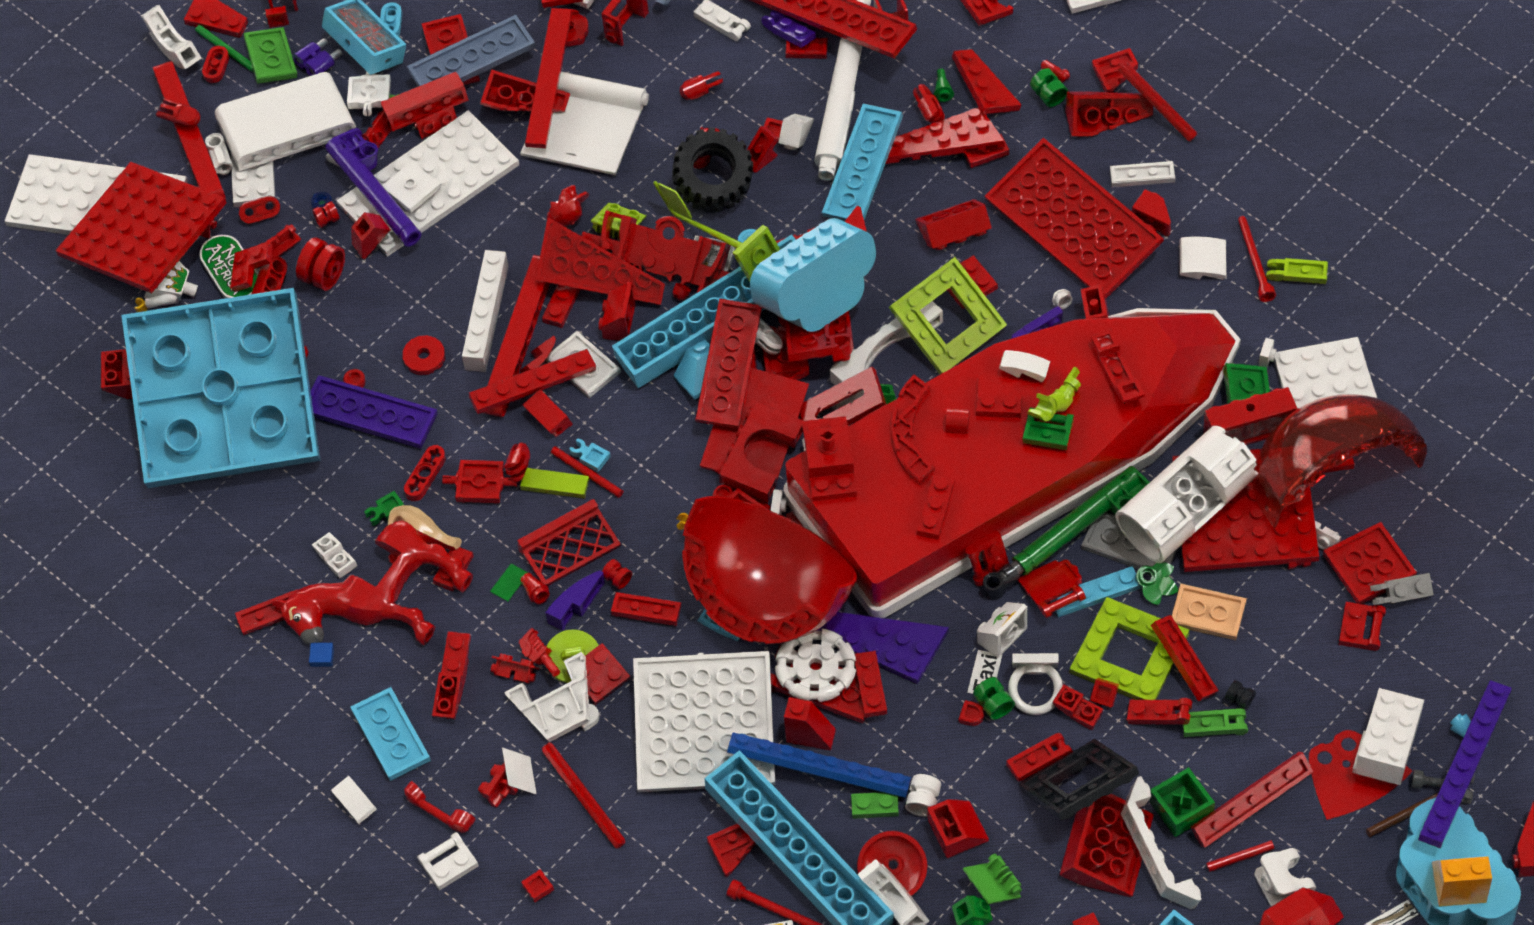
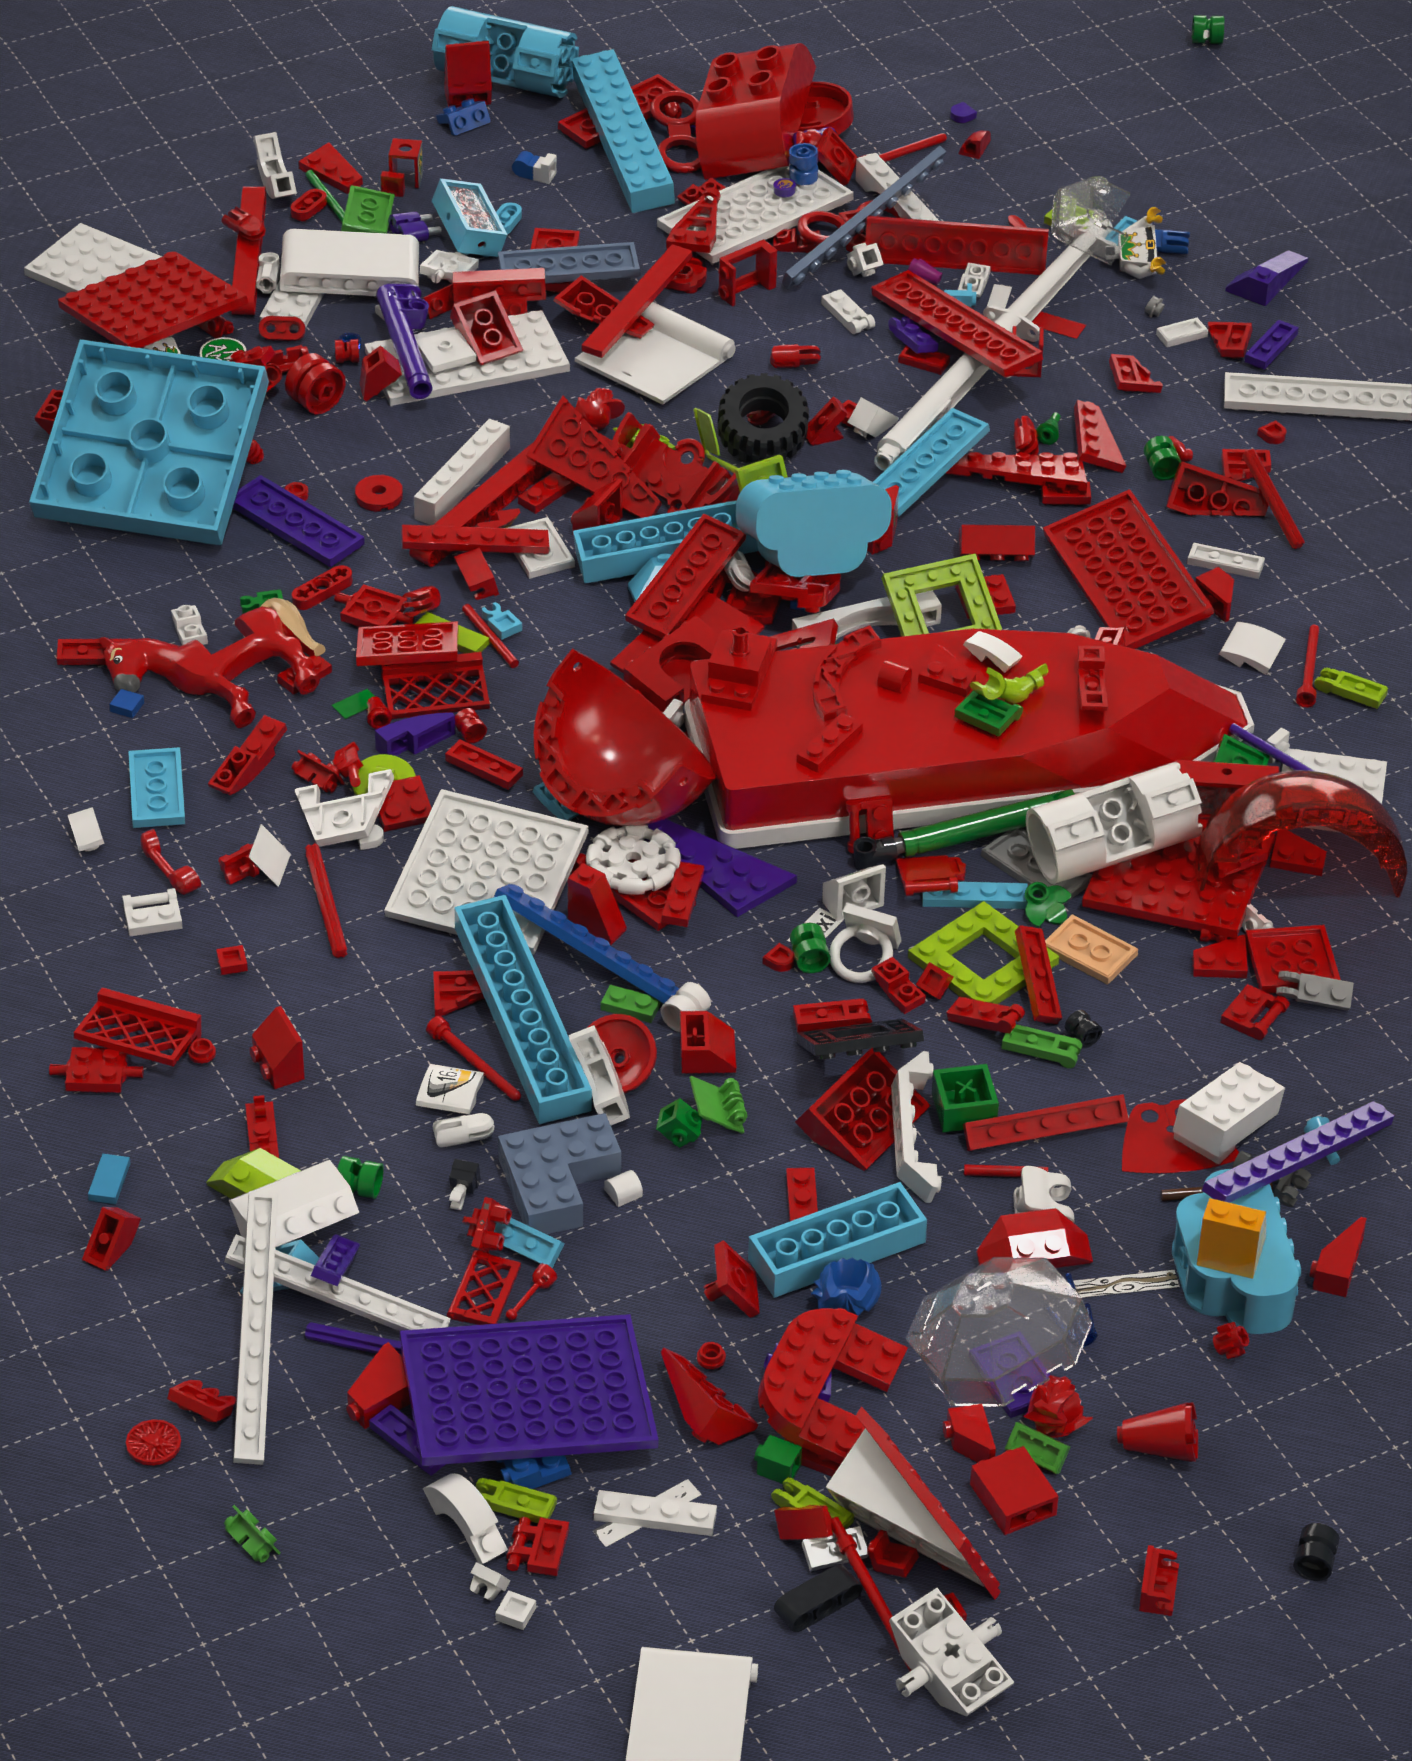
camera: 15 degrees right, 15 degrees down
none -> red plate [356,621,459,666]
none -> red slope [450,290,523,366]
none -> red wing [1192,935,1248,978]
none -> dark purple bar [1229,723,1317,781]
none -> red tile [1257,420,1286,444]

